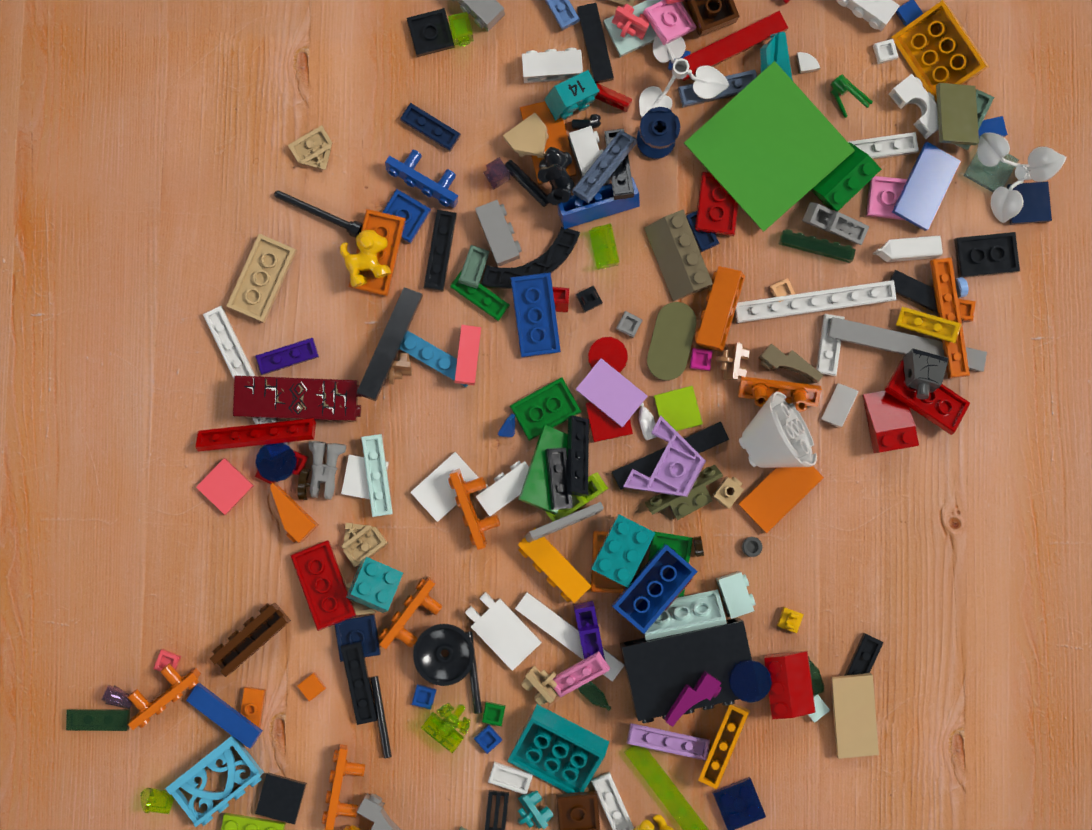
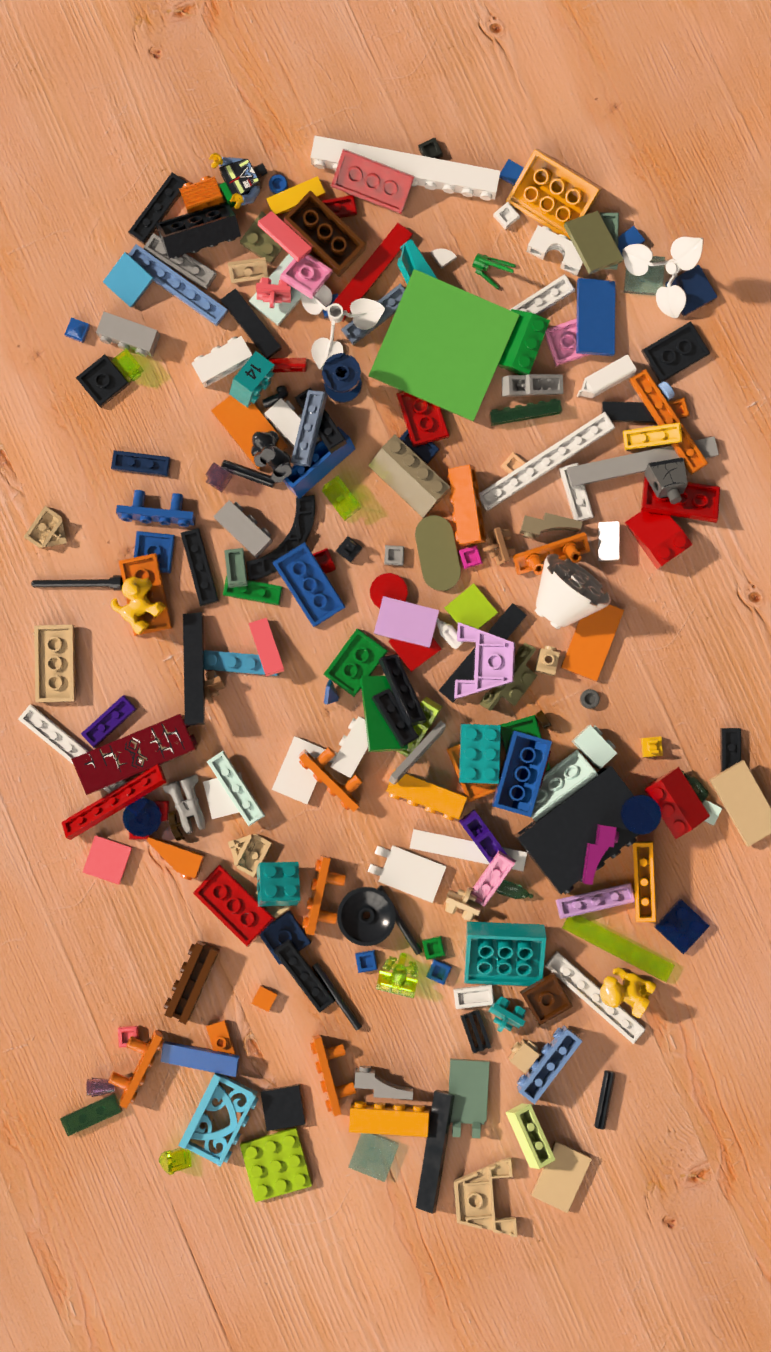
camera: 20 degrees left, 0 degrees up
tan slope [503,113,549,158] -> none

